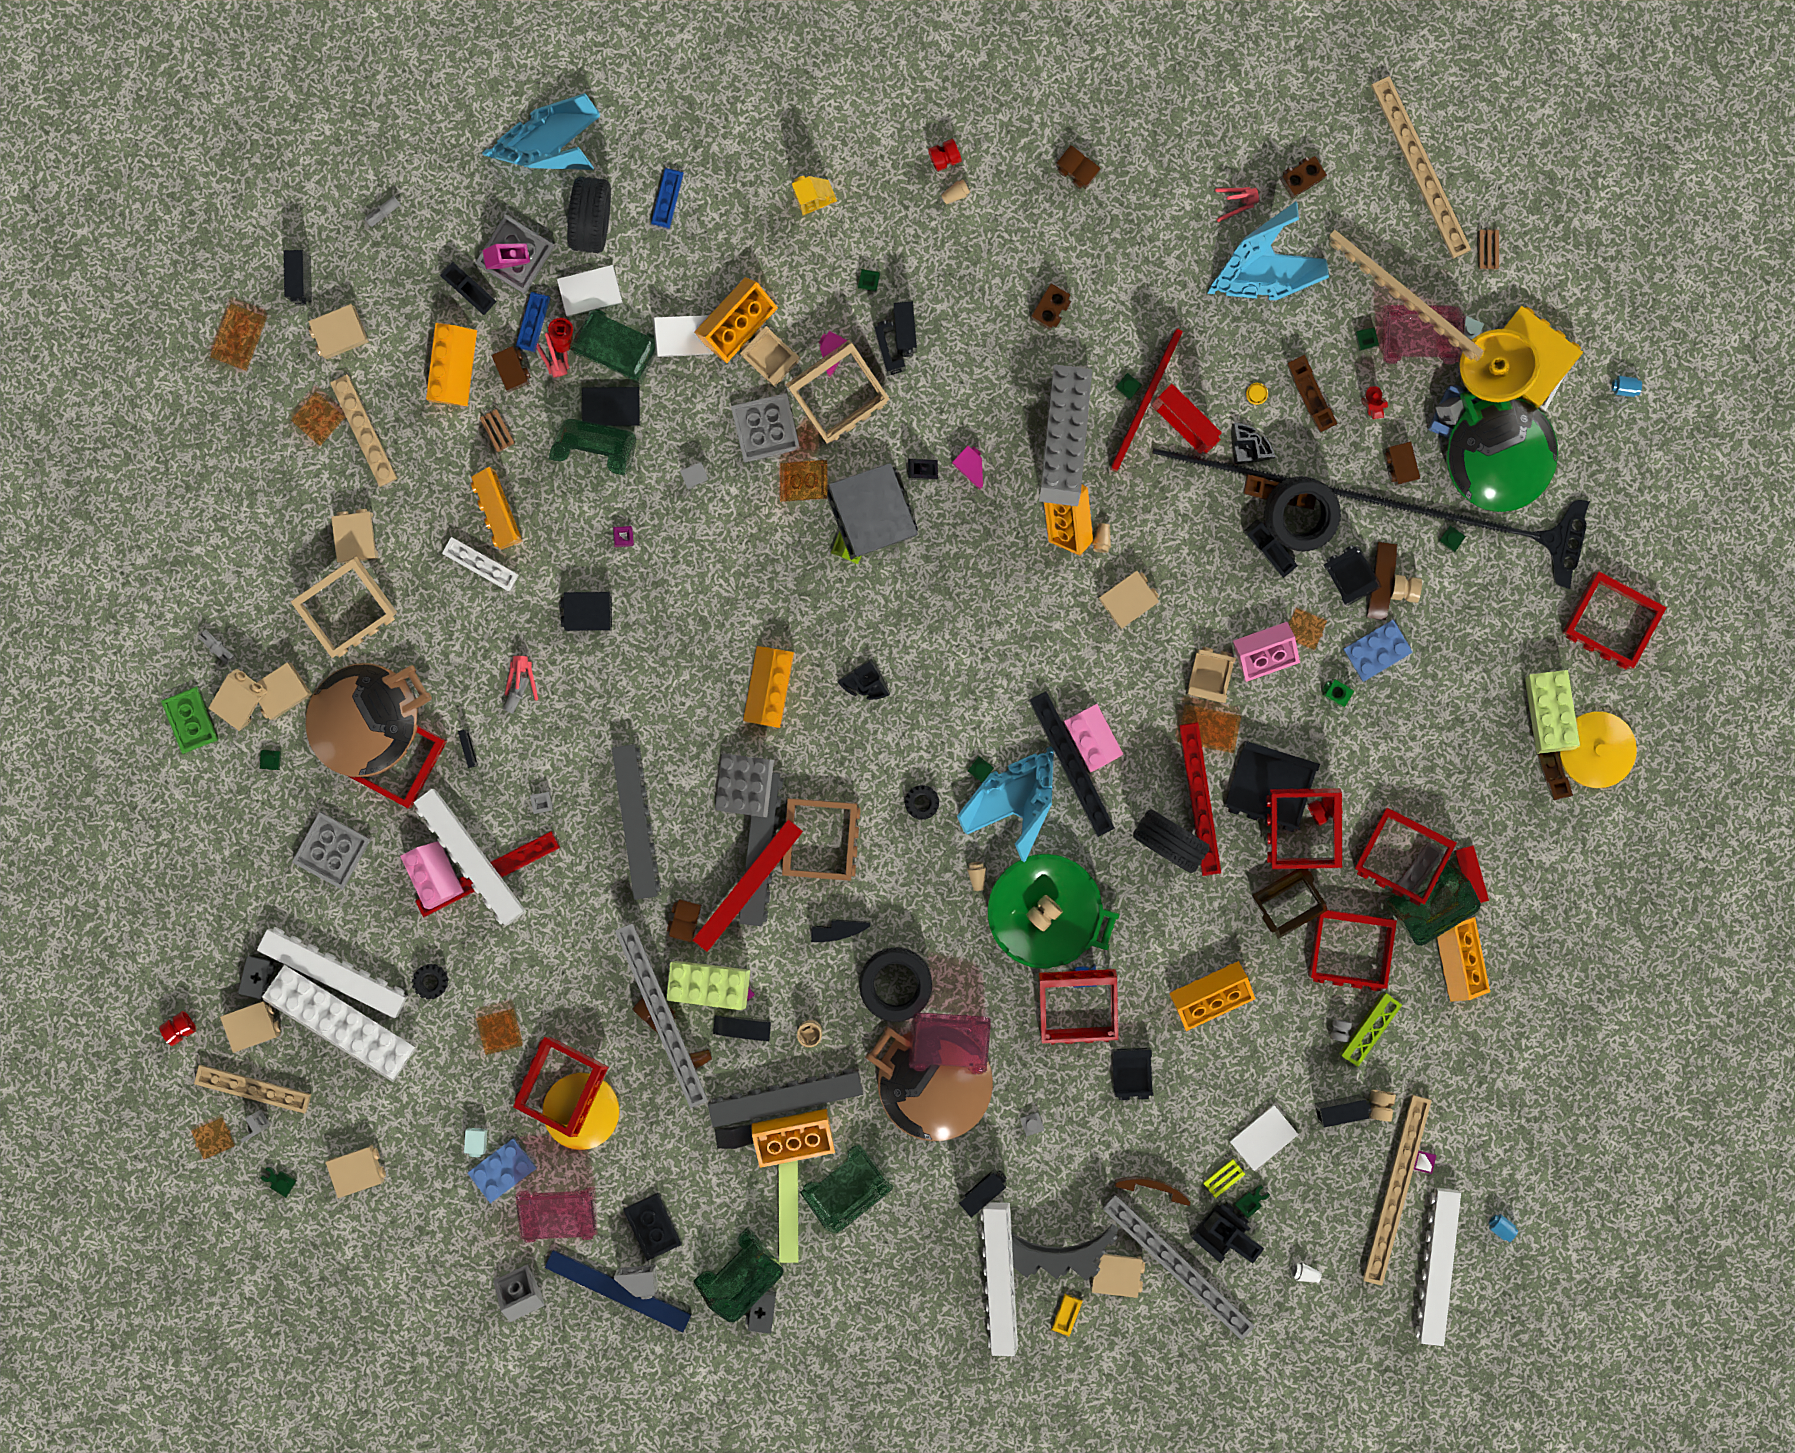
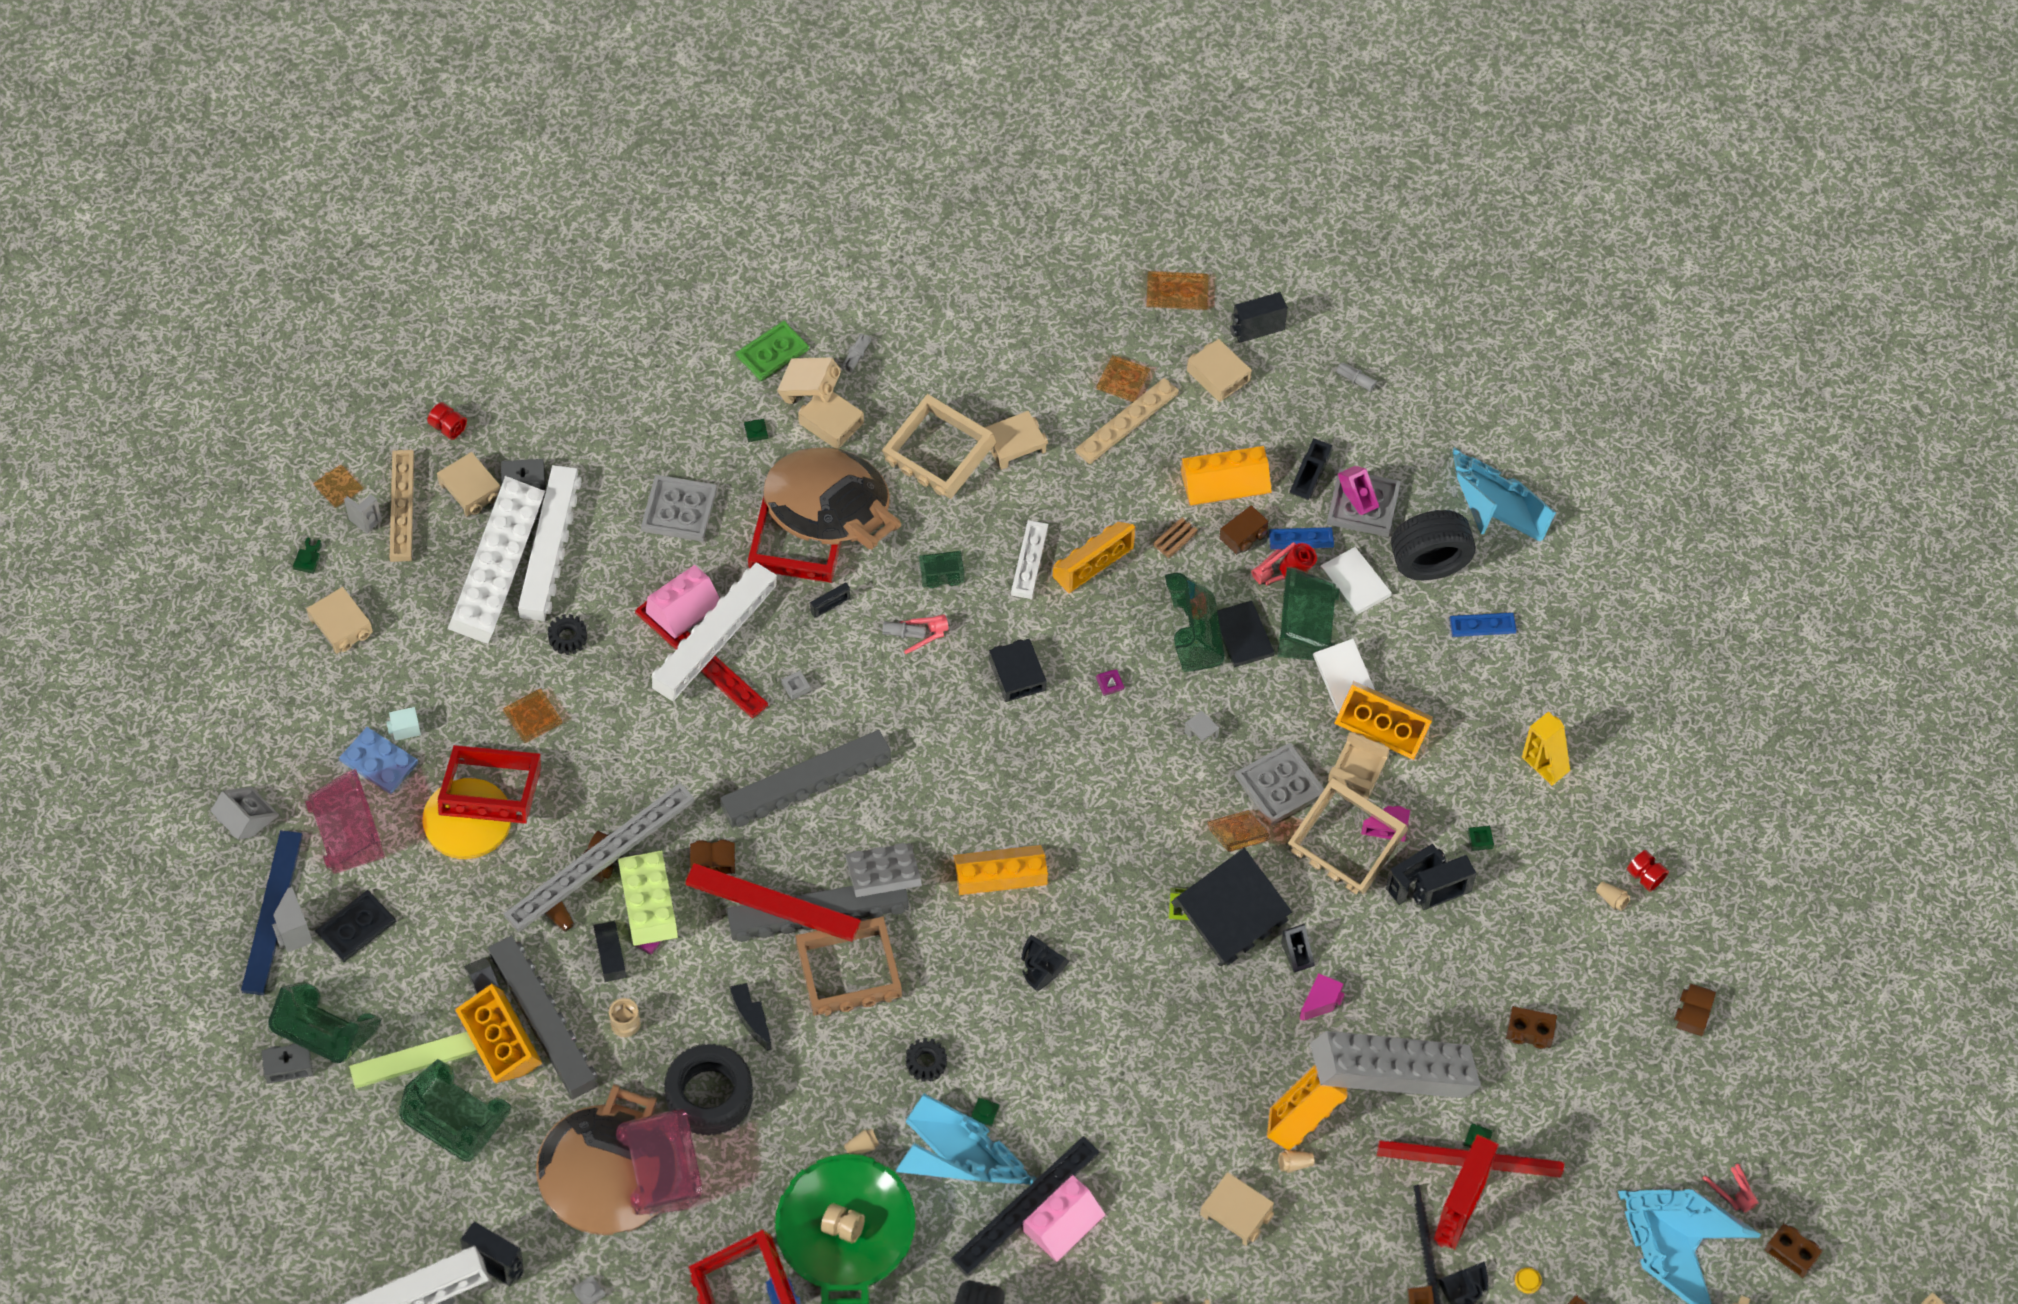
camera: 70 degrees right, 30 degrees down
none -> clear green brick [919,551,964,588]

